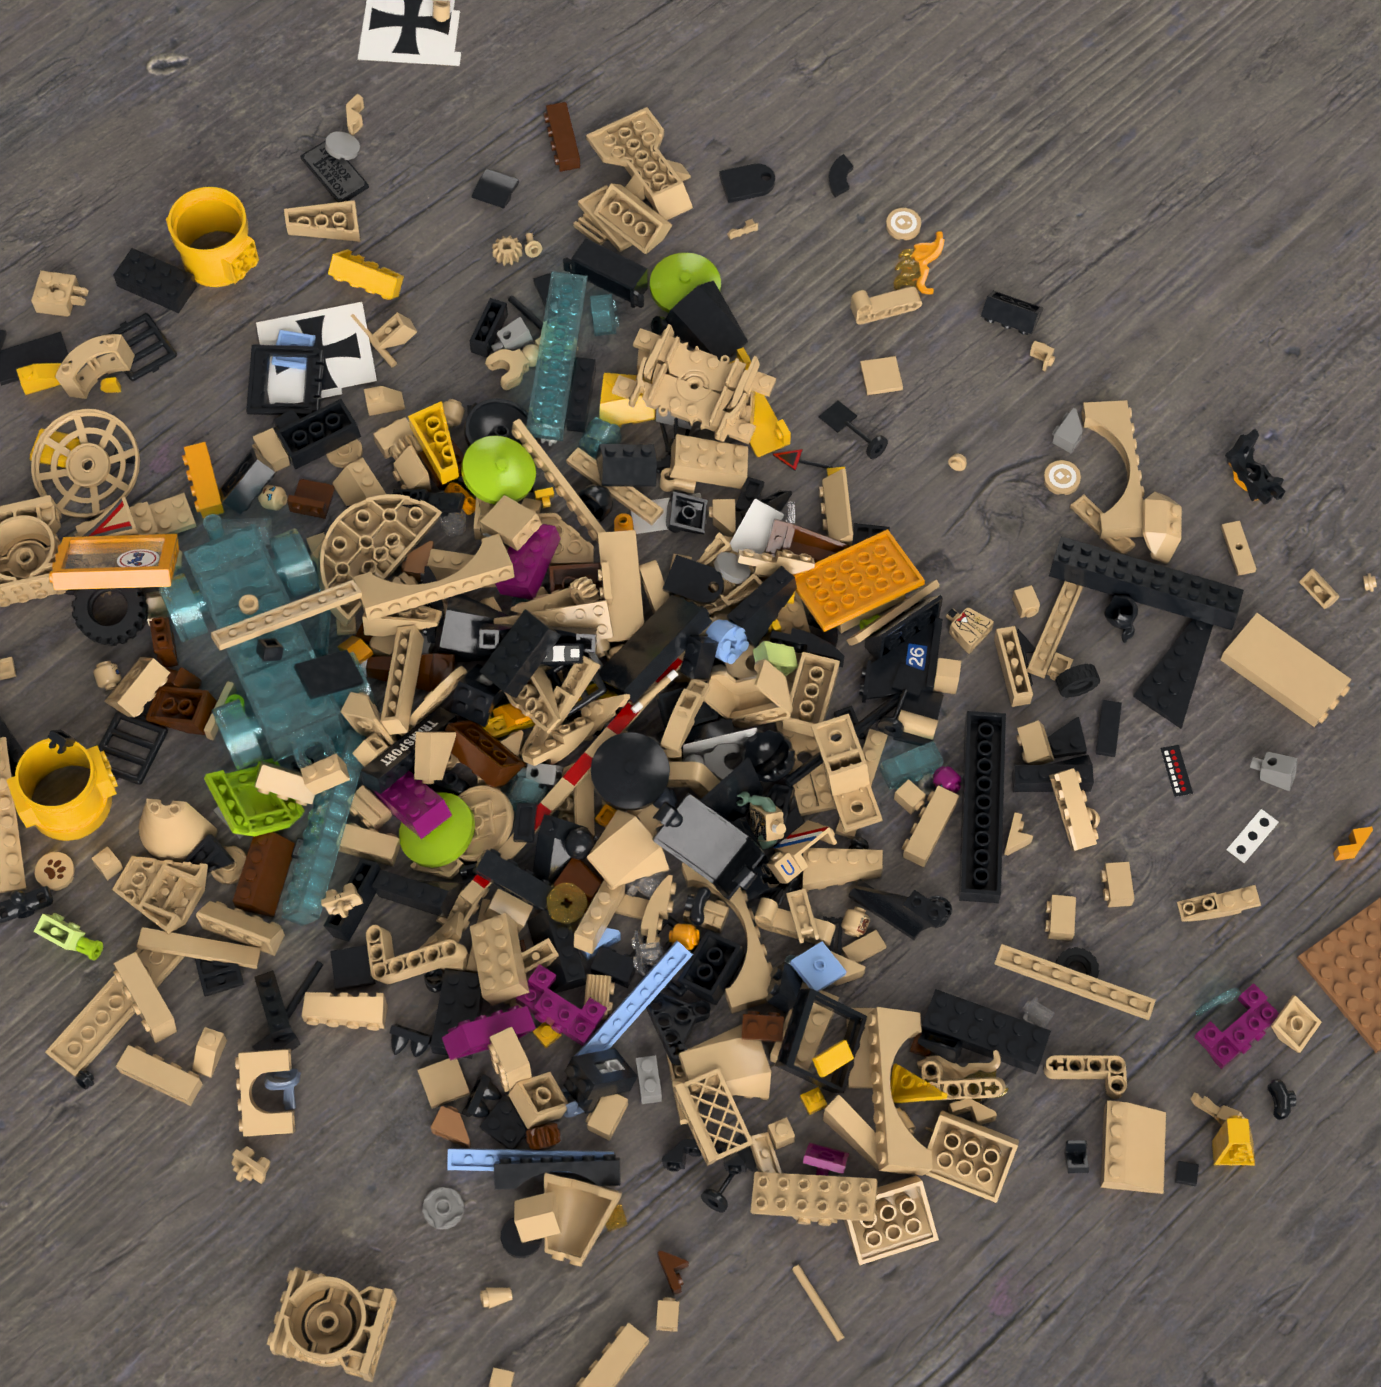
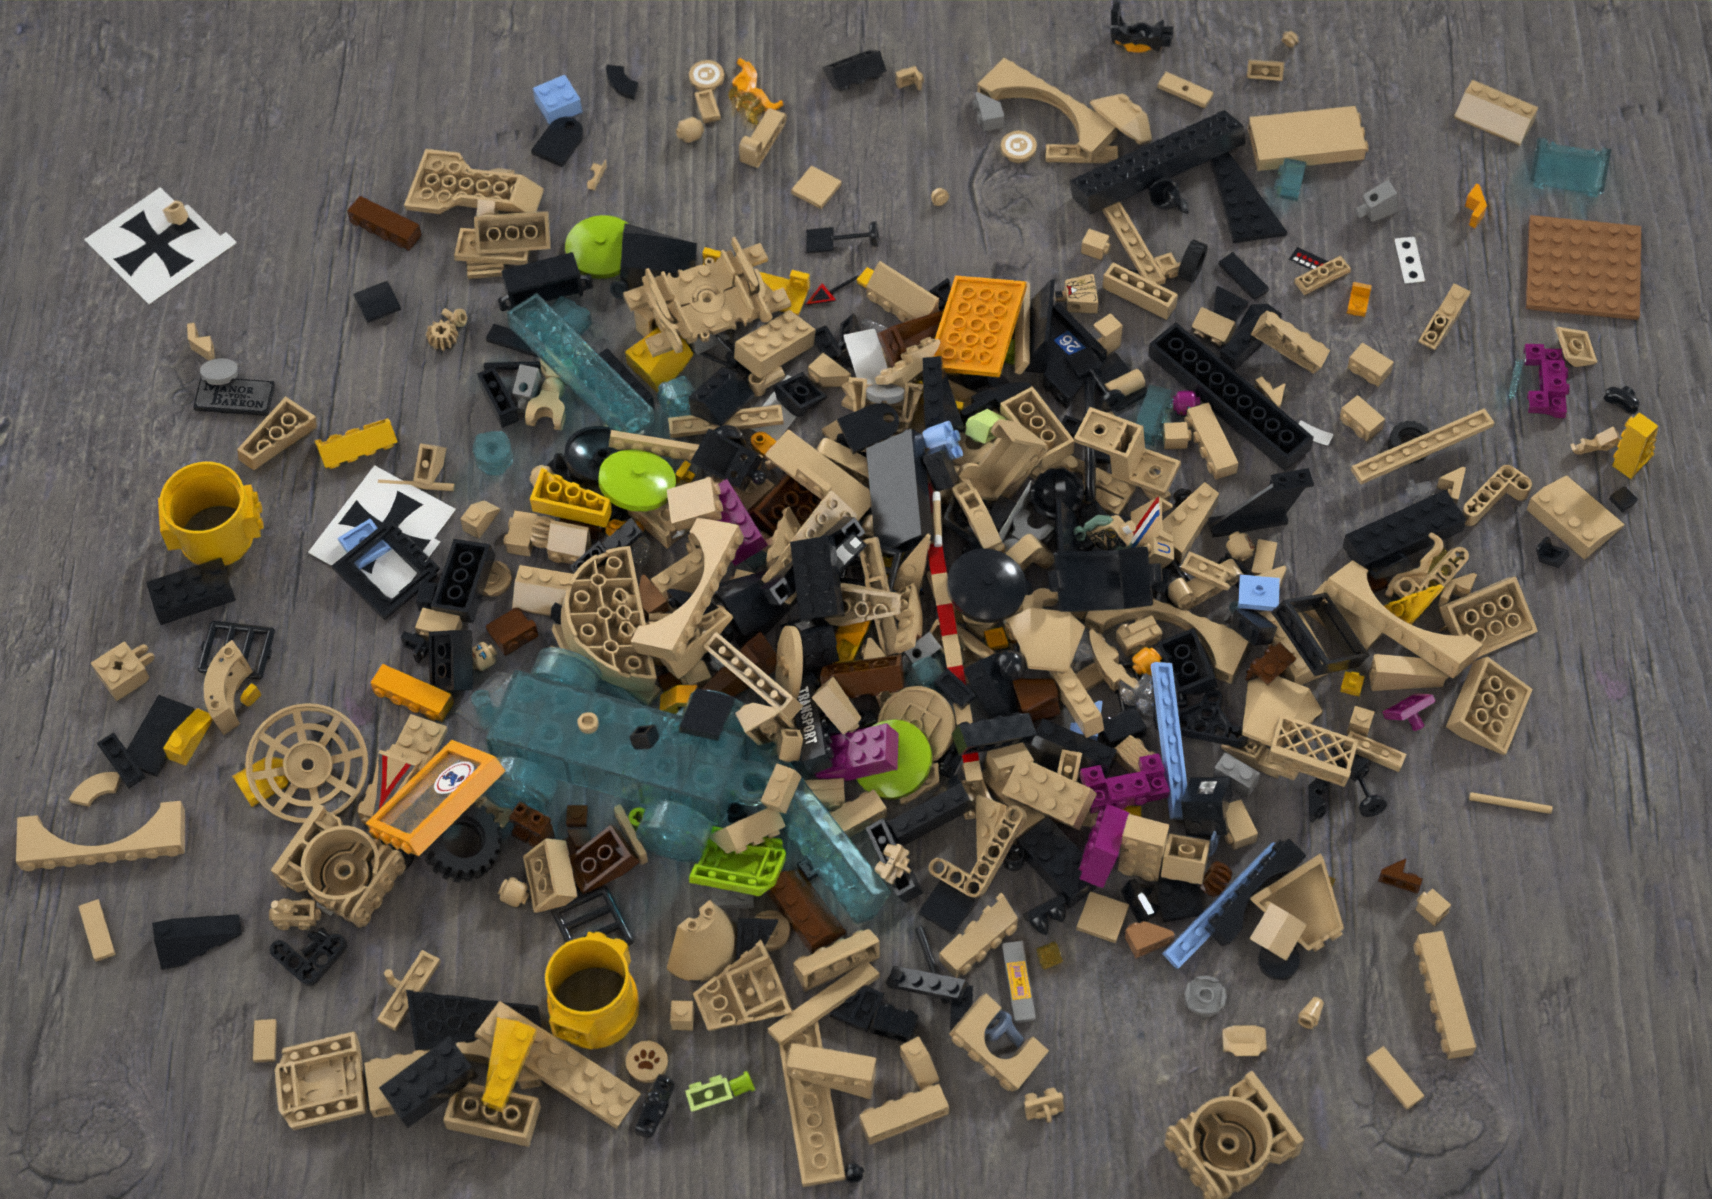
camera: 45 degrees left, 5 degrees down
black tile [48,729,76,754] -> none
tan plate [211,580,362,651] -> none
clear yellow plate [547,883,587,924] -> none
tan gear [568,576,600,605] -> none
black piece [684,887,711,925] -> none
tan bracket [751,1172,878,1226] -> none
yellow tile [812,1040,854,1077] -> none
none -> black bracket [401,631,428,663]
none -> clear light blue brick [473,431,513,476]
none -> light blue brick [533,75,582,125]
none -> reddish brown plate [566,805,588,827]
none -> tan head [676,117,704,143]
none -> black slope [690,429,767,492]
none -> tan tile [695,89,721,124]
none -> black brick [870,1003,918,1043]
none -> tile [1002,941,1036,1023]
none -> clear yellow plate [1036,941,1063,970]
none -> tan slope [1222,1025,1266,1056]
none -> clear light blue brick [1274,158,1306,201]
none -> tan tile [1294,256,1351,295]
none -> white sticker [1299,420,1333,445]
none -> light orange slope [1347,282,1372,317]
none -> tan slope [1437,467,1466,505]

